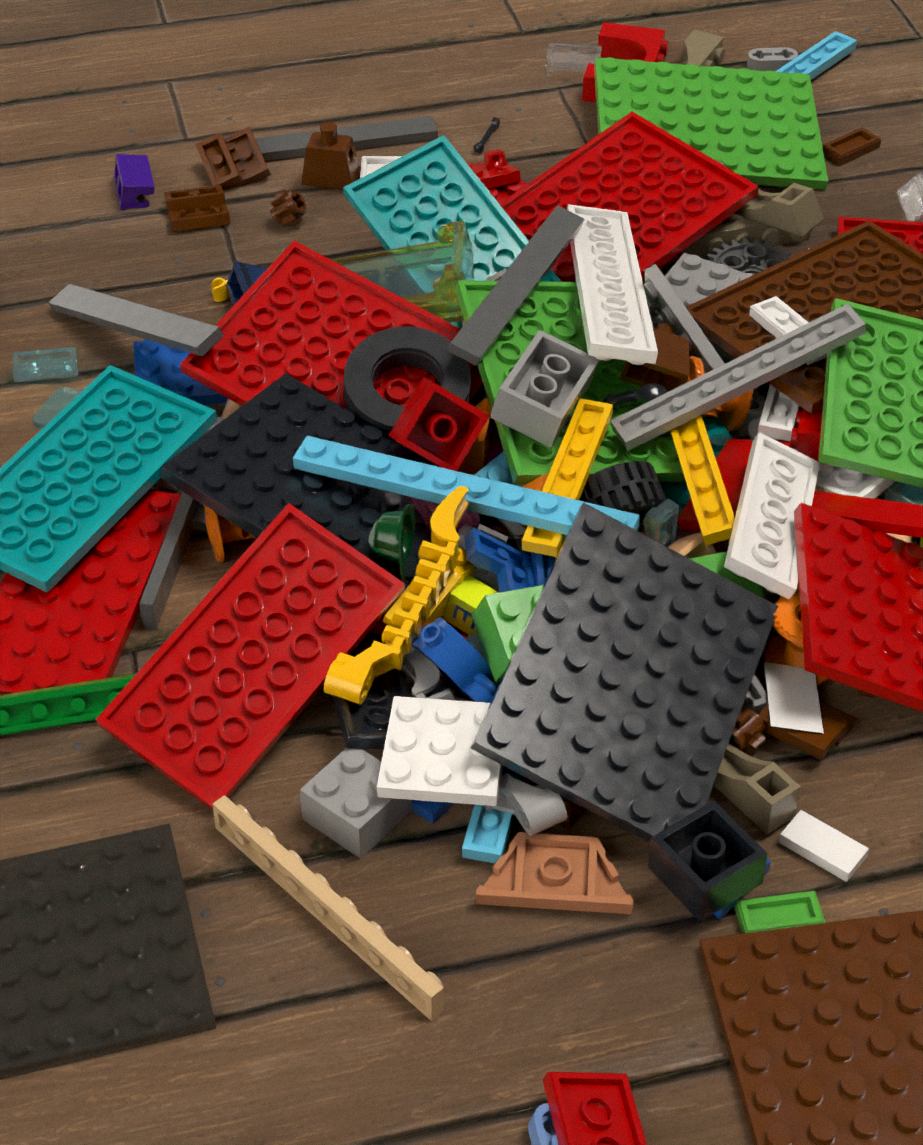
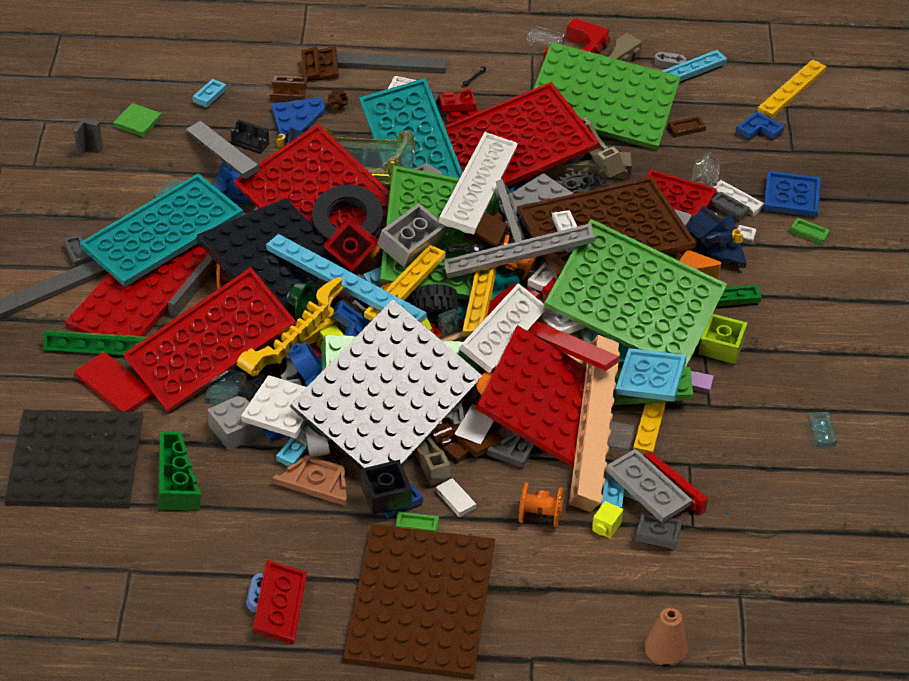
camera: 15 degrees right, 0 degrees up
clear light blue plate [13,347,79,382] -> none
dark purple hinge [113,154,155,210] -> none
tan plate [212,795,444,1021] -> none
reddish brown torso [301,122,360,190] -> none
dark grey tile [448,205,584,366] -> none
none -> red tile [74,352,155,416]
none -> green wedge [158,431,201,511]
none -> medium azure plate [193,79,227,108]
none -> clear light blue plate [205,366,247,405]
none -> black hinge [230,119,269,154]
none -> blue plate [271,97,325,136]
none -> reddish brown tile [443,439,471,463]
none -> dark grey wing [487,433,536,468]

